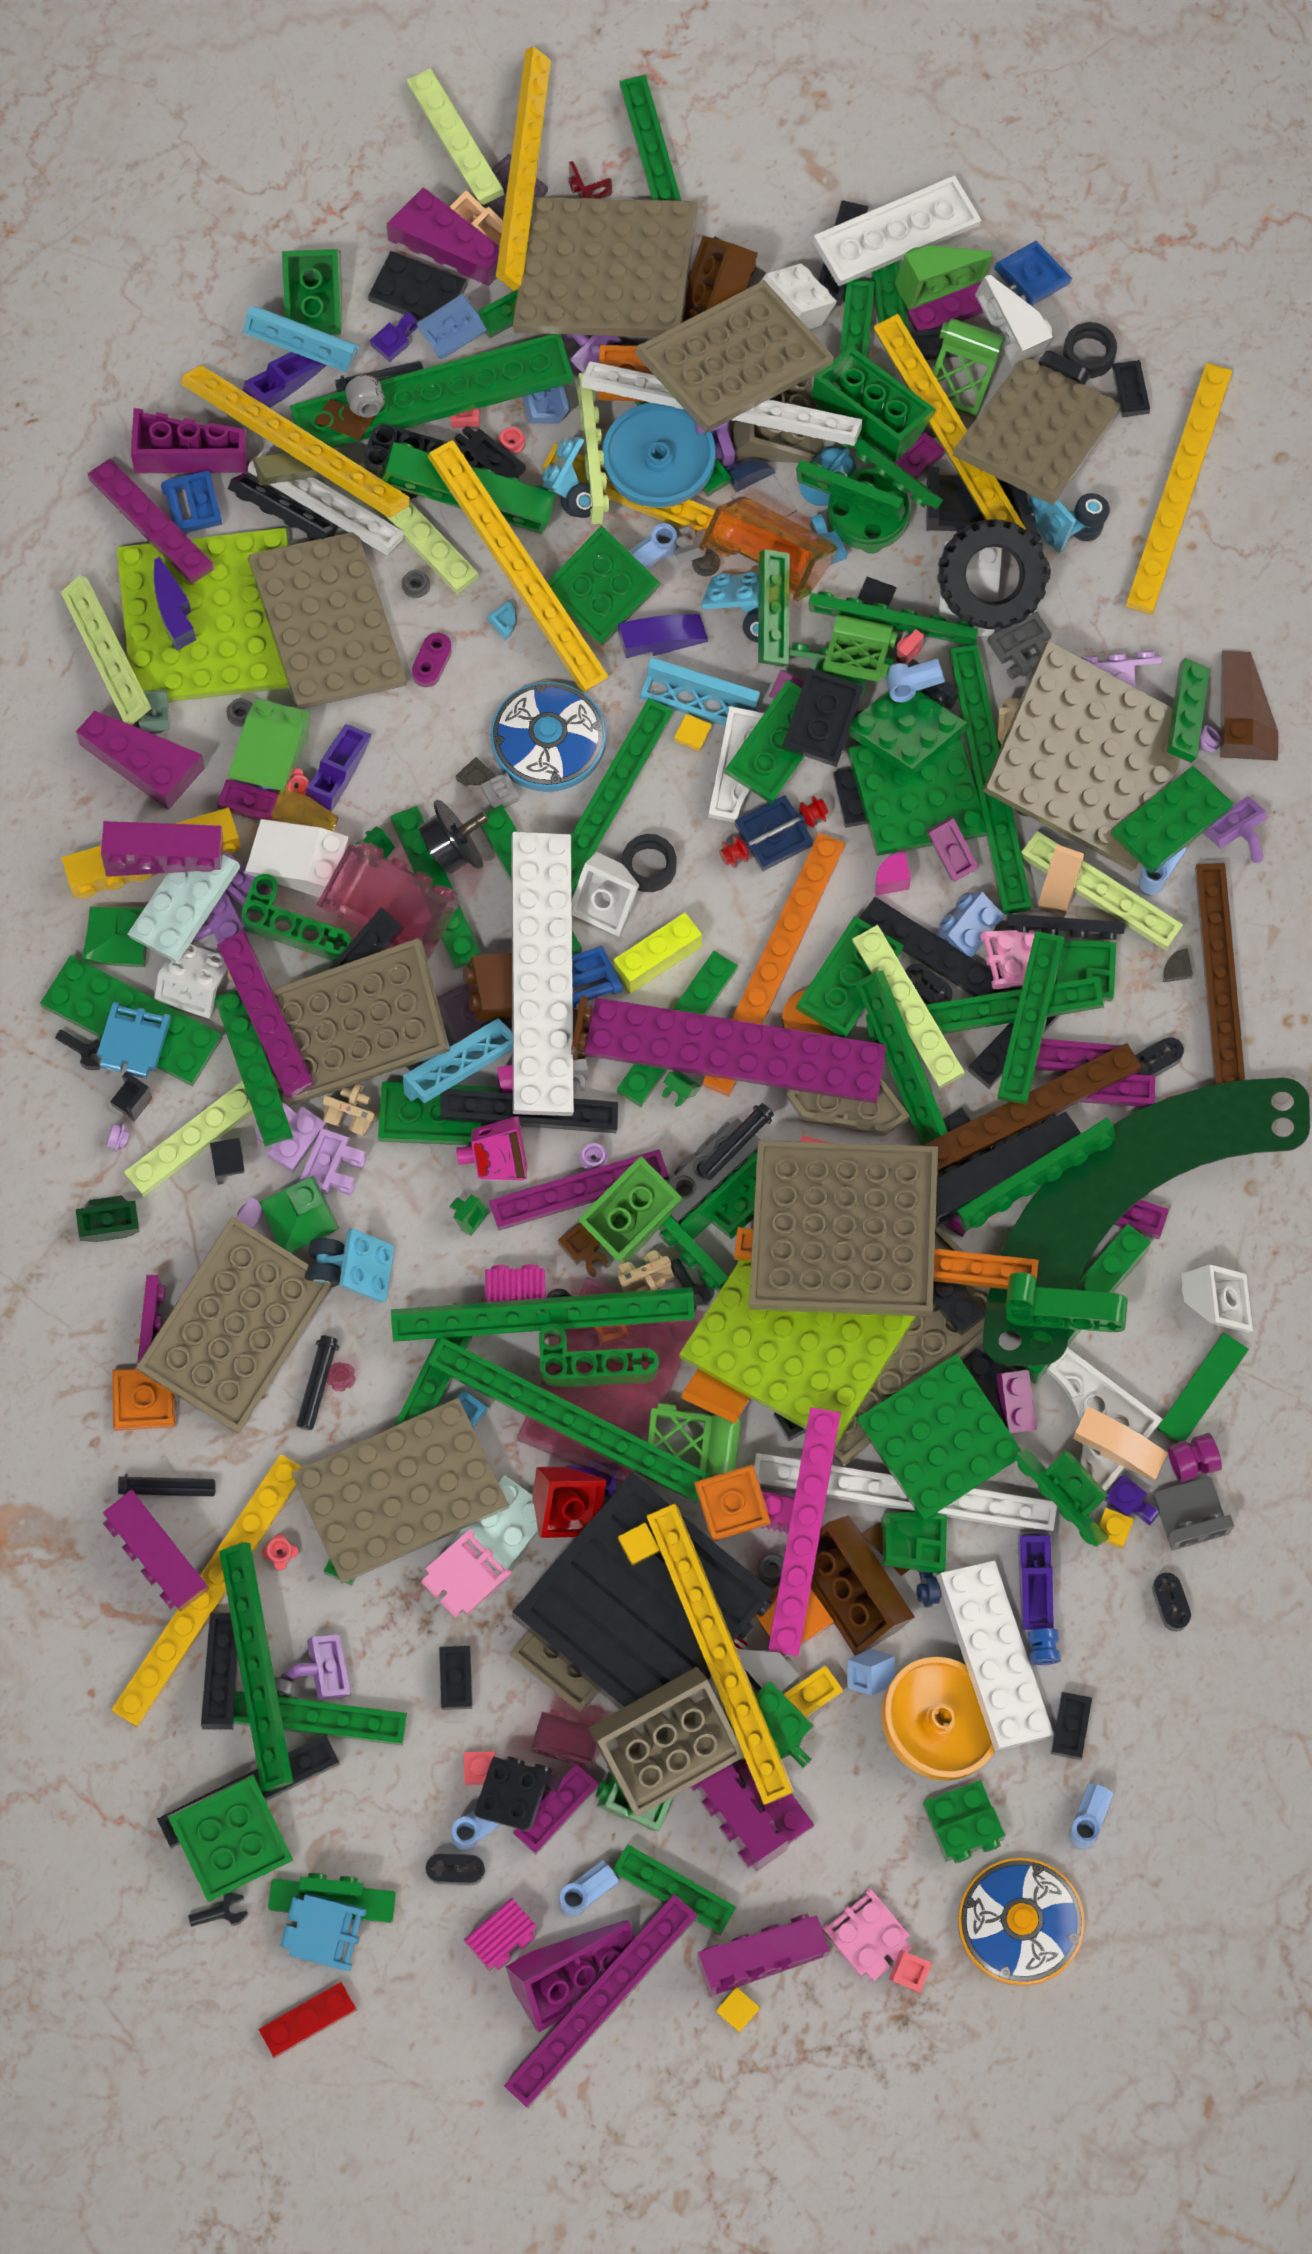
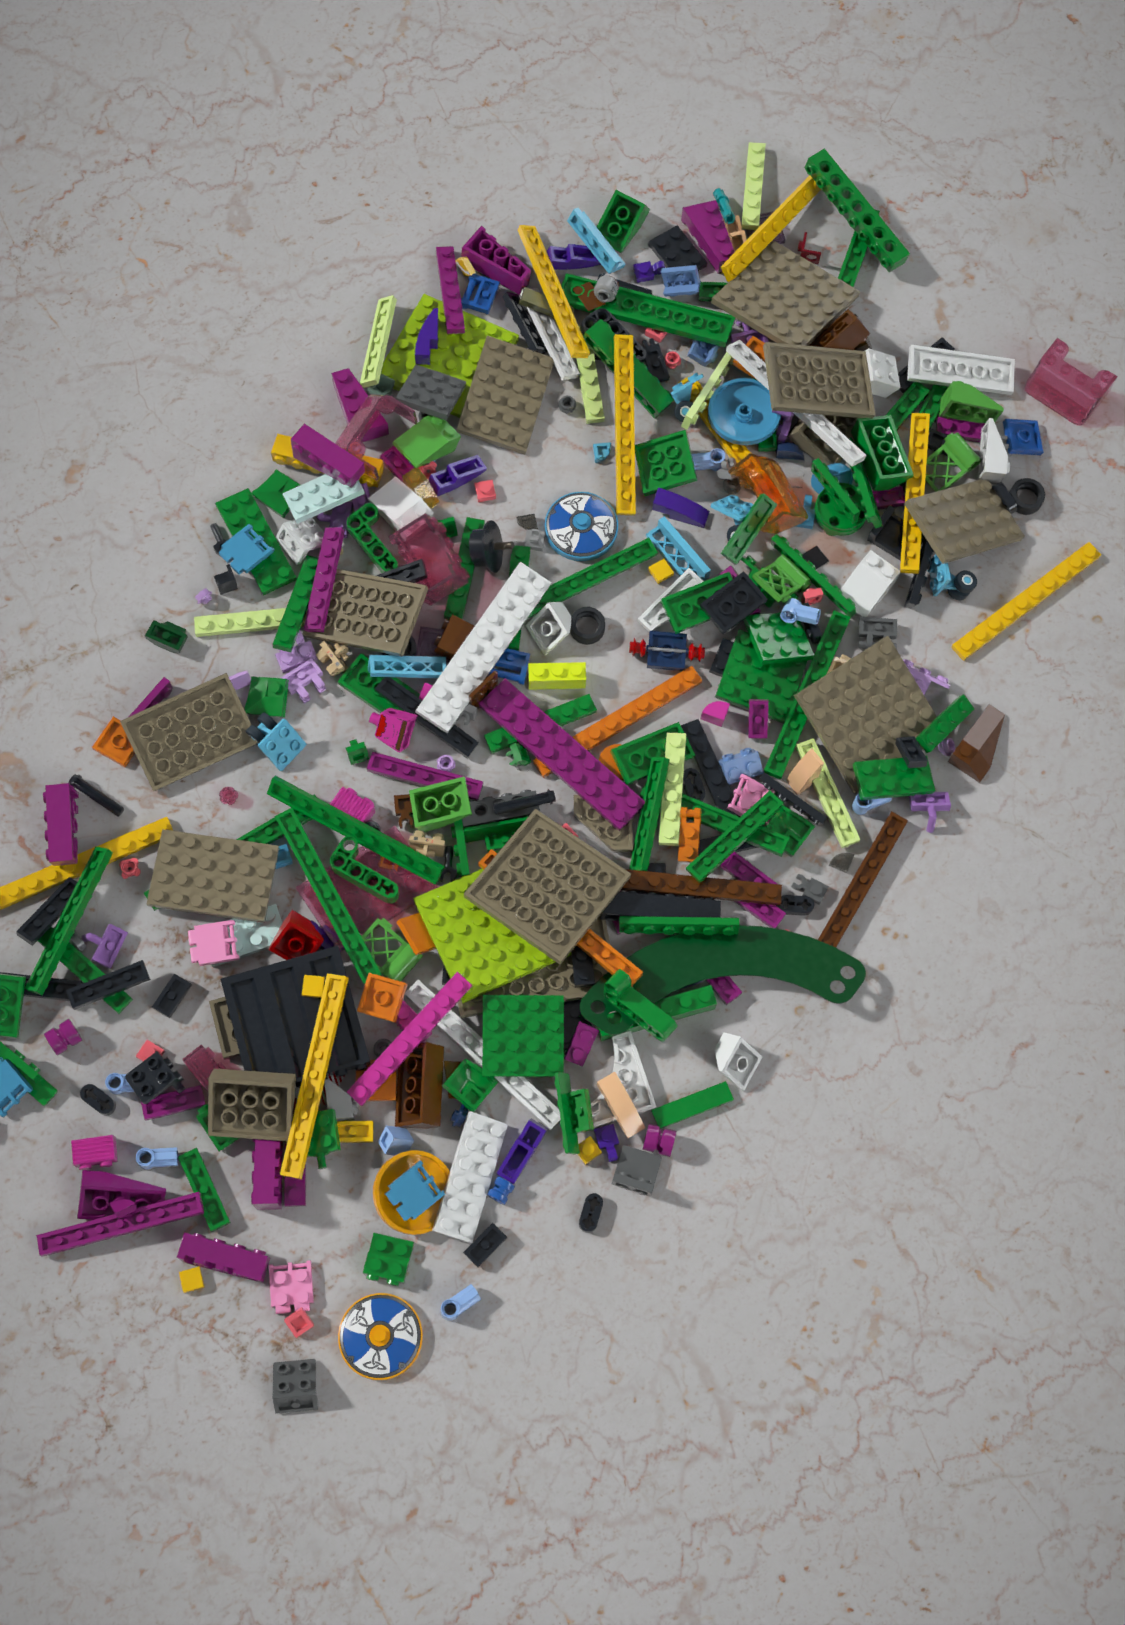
camera: 30 degrees right, 0 degrees up
black panel [210,1138,245,1185] -> none
black axle [296,1335,339,1431] -> none
magenta plate [412,633,452,687] -> none
black tyre [937,519,1049,630] -> none
black plate [1112,360,1150,417] -> none
none -> magenta wheel [44,1019,83,1056]
none -> black plate [66,960,151,1010]
none -> magenta tile [110,1199,137,1219]
none -> dark grey bracket [272,1359,318,1414]
none -> clear pink windscreen [335,394,418,481]
none -> dark azure plate [385,1160,445,1221]
none -> dark grey plate [395,365,466,420]
none -> yellow tile [455,257,475,276]
none -> coral plate [474,480,496,502]
none -> orange plate [678,807,701,862]
none -> teal pin [713,188,735,224]
none -> dark grey plate [791,874,829,905]
none -> green brick [804,148,910,273]
none -> black plate [895,736,928,768]
none -> clear pink windscreen [1025,338,1118,425]

